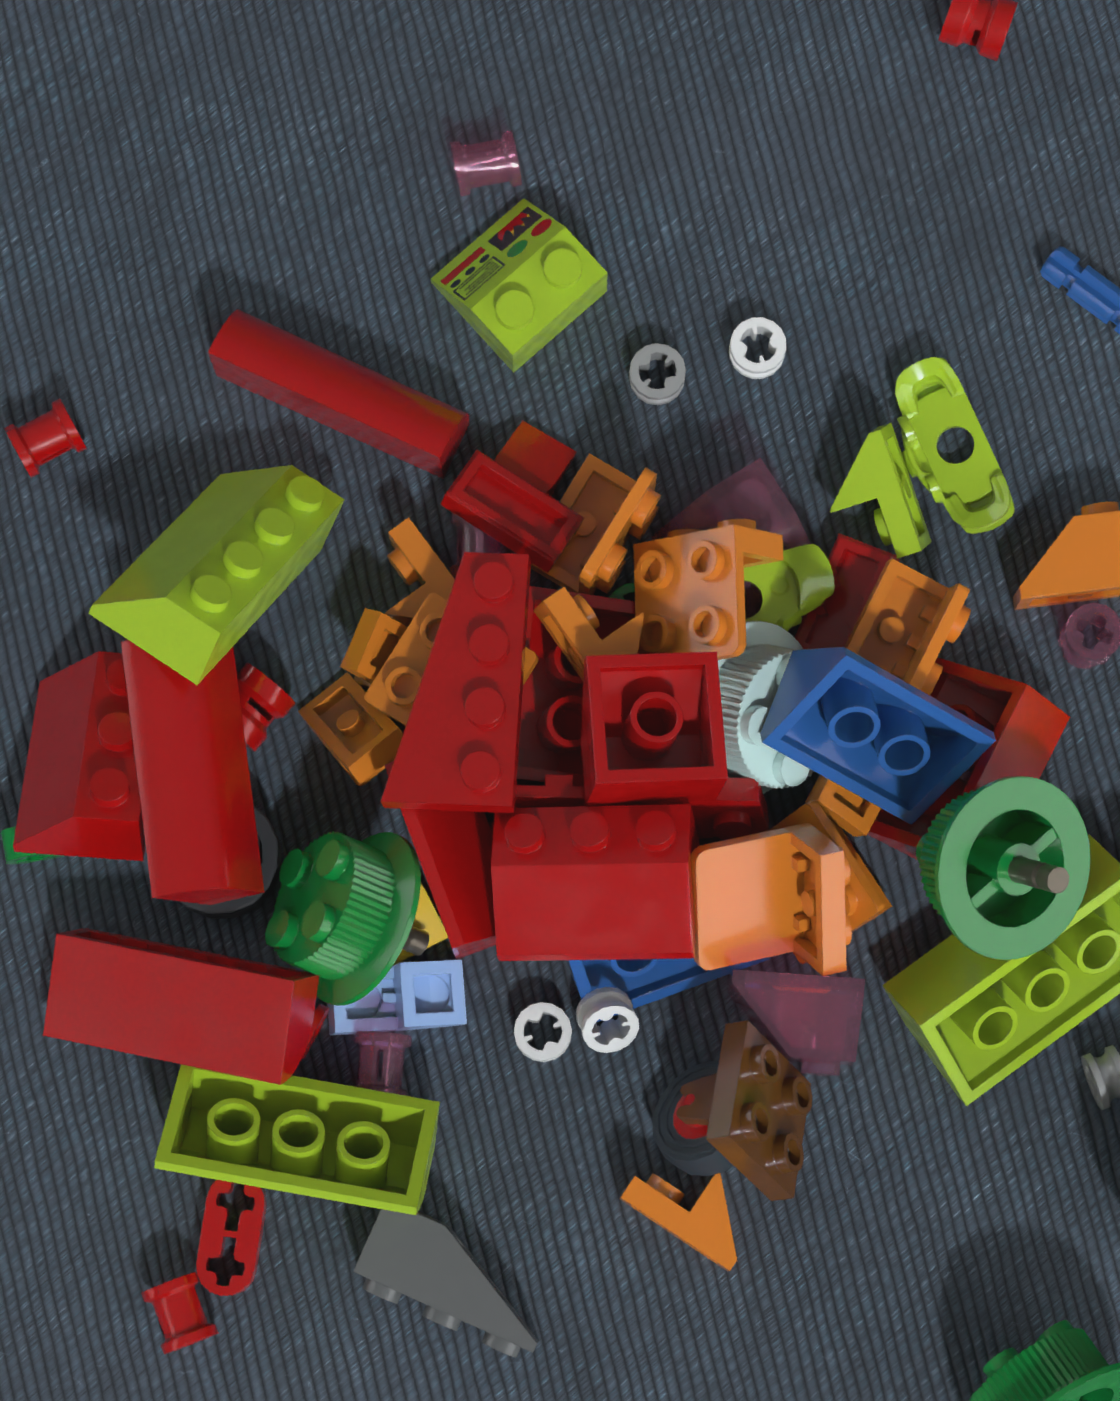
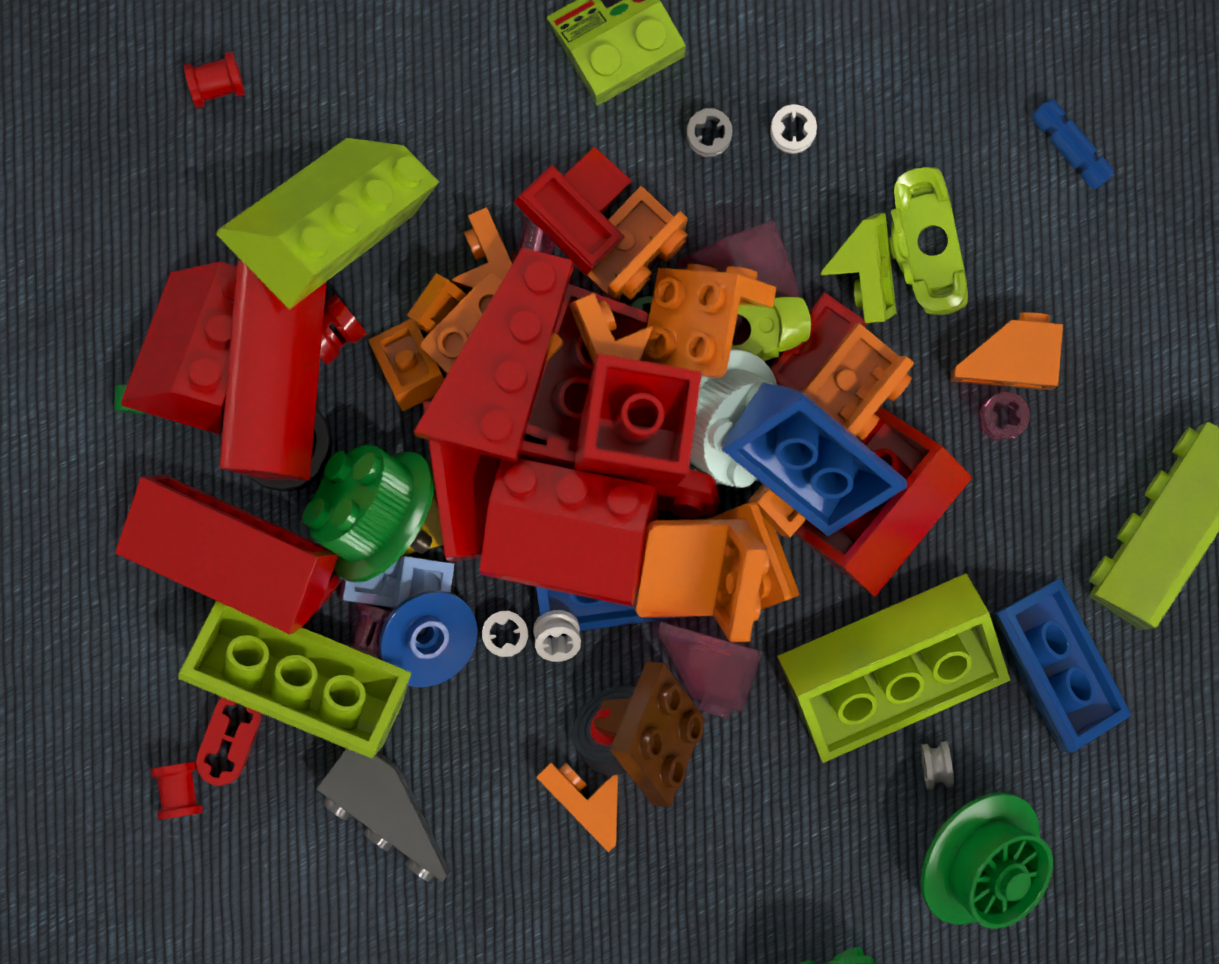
camera: 10 degrees right, 5 degrees up
red brick [208,309,470,479] -> none
piece [916,776,1090,960] -> none
none -> blue dish [379,590,478,687]

